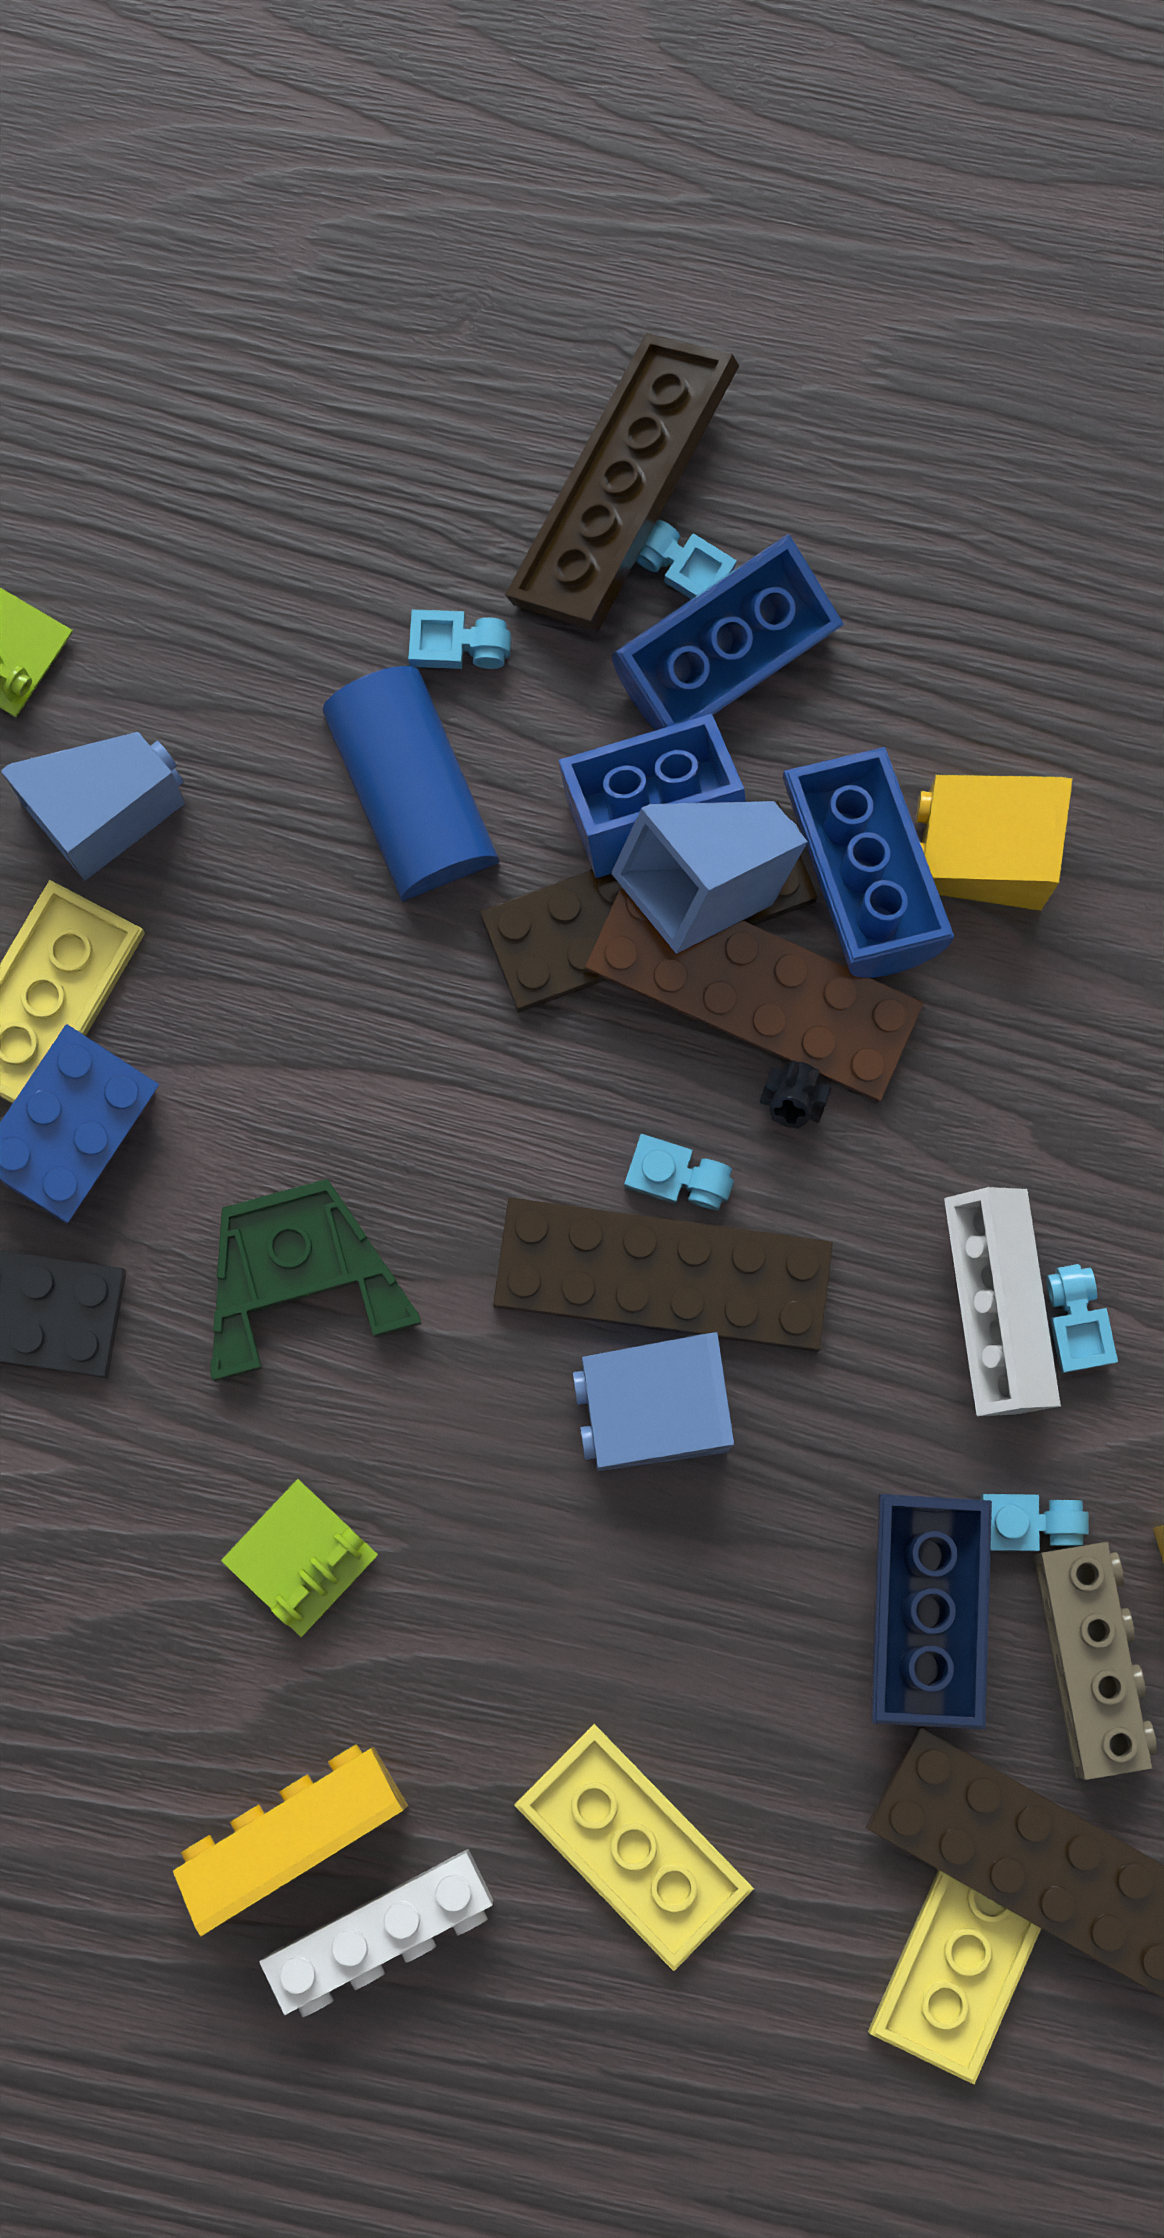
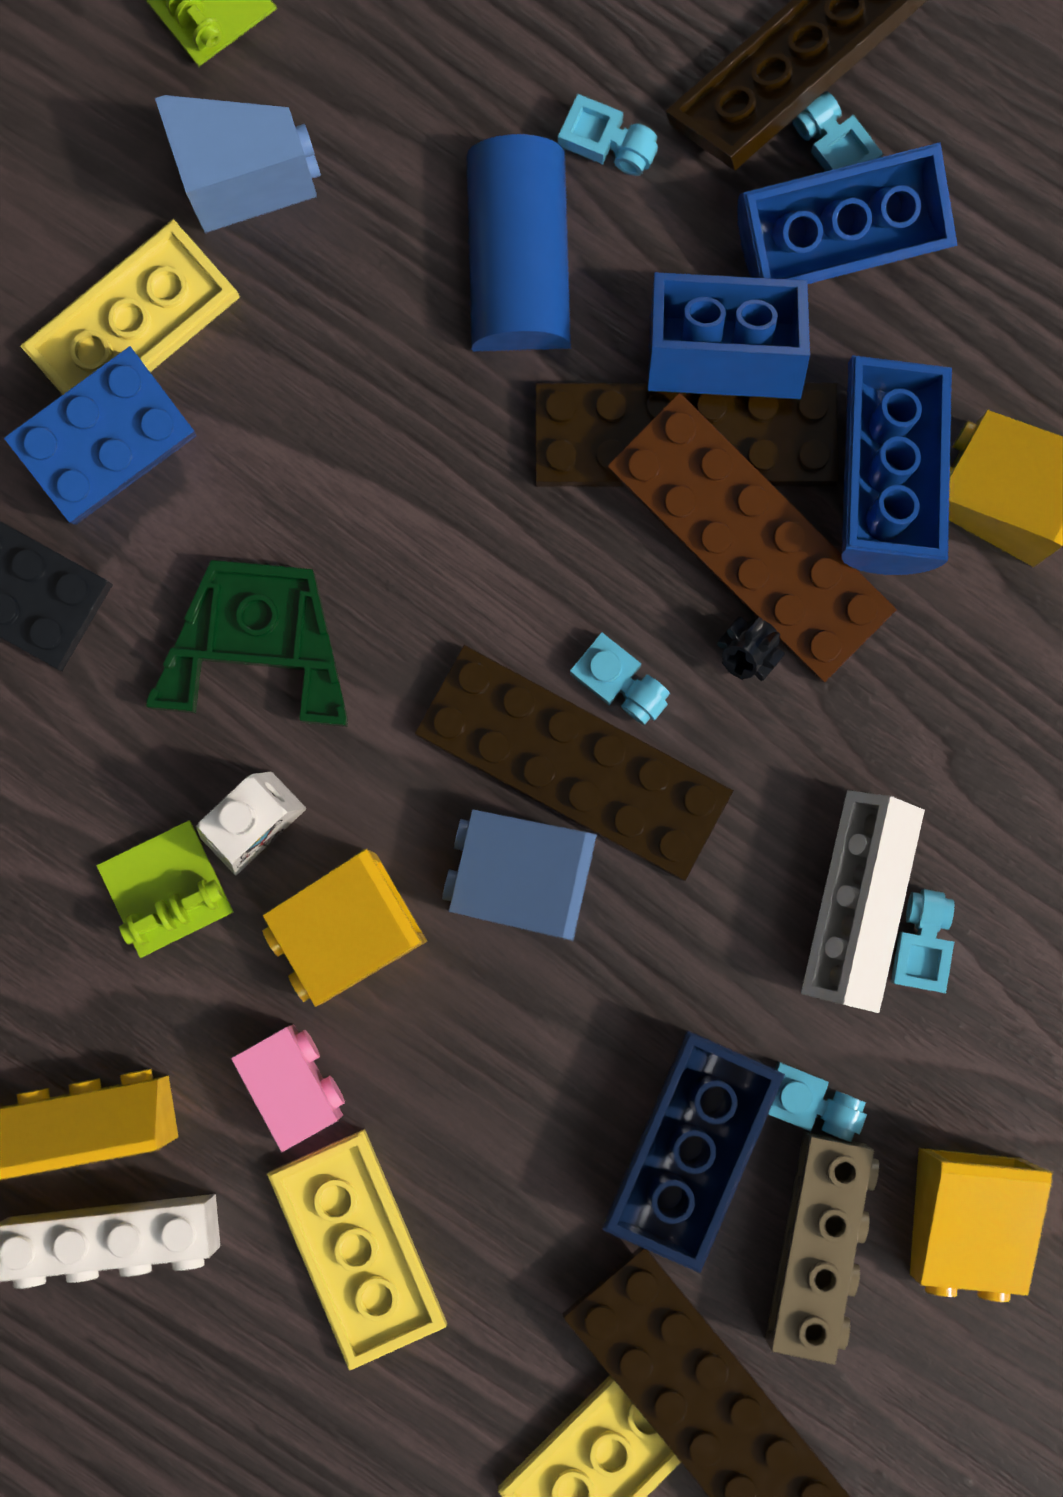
camera: 25 degrees right, 5 degrees up
medium blue slope [611,801,808,954] -> none
none -> white torso [196,772,307,875]
none -> bright pink brick [231,1024,345,1152]
none -> yellow slope [262,849,428,1007]

